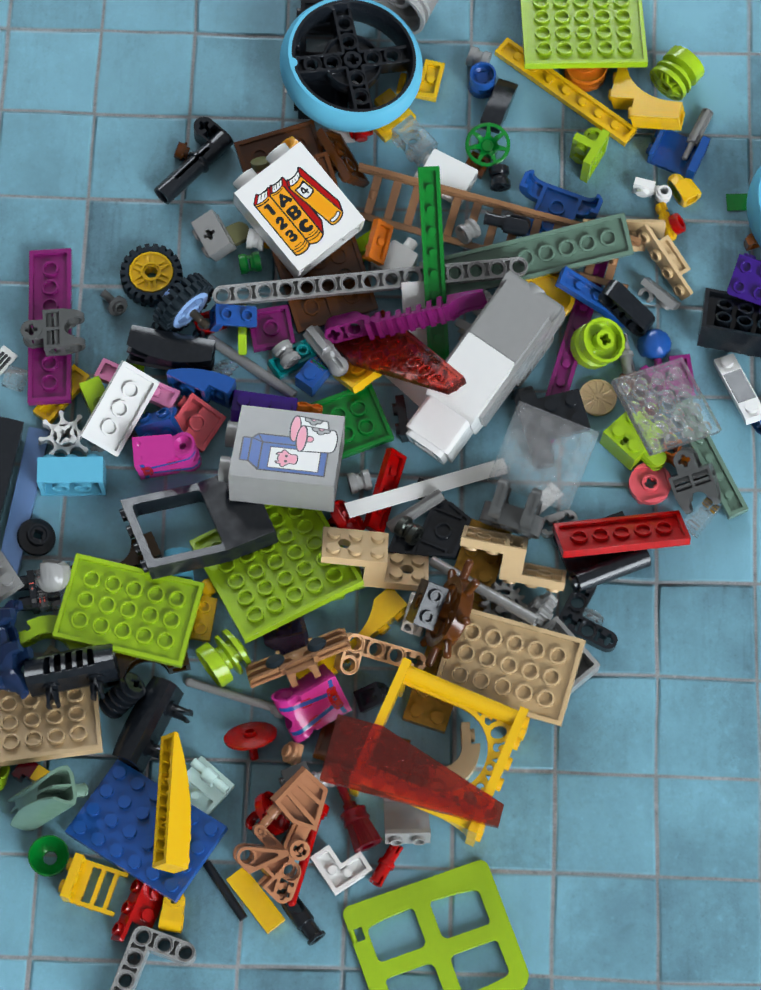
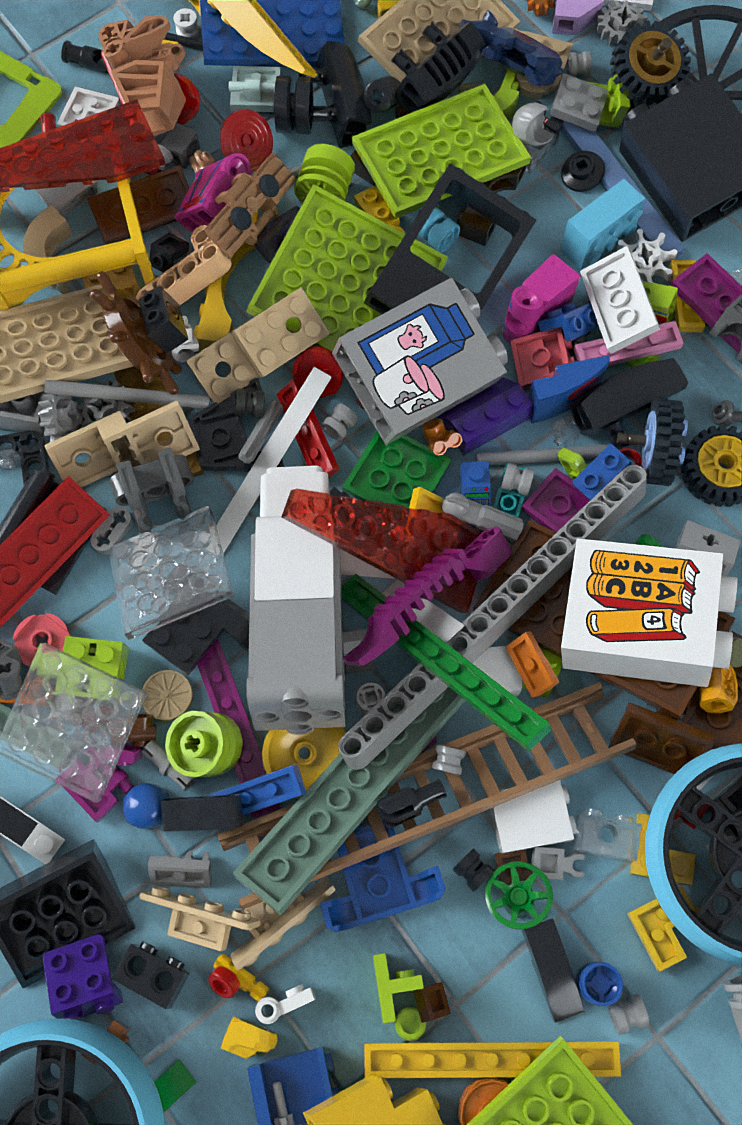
camera: 145 degrees right, 0 degrees up
none -> black brick [112,941,190,1009]
none -> white wheel [173,8,199,39]
none -> black wheel [274,76,314,134]
none -> reddish brown plate [413,982,451,1023]
none -> light grey plate [530,847,585,880]

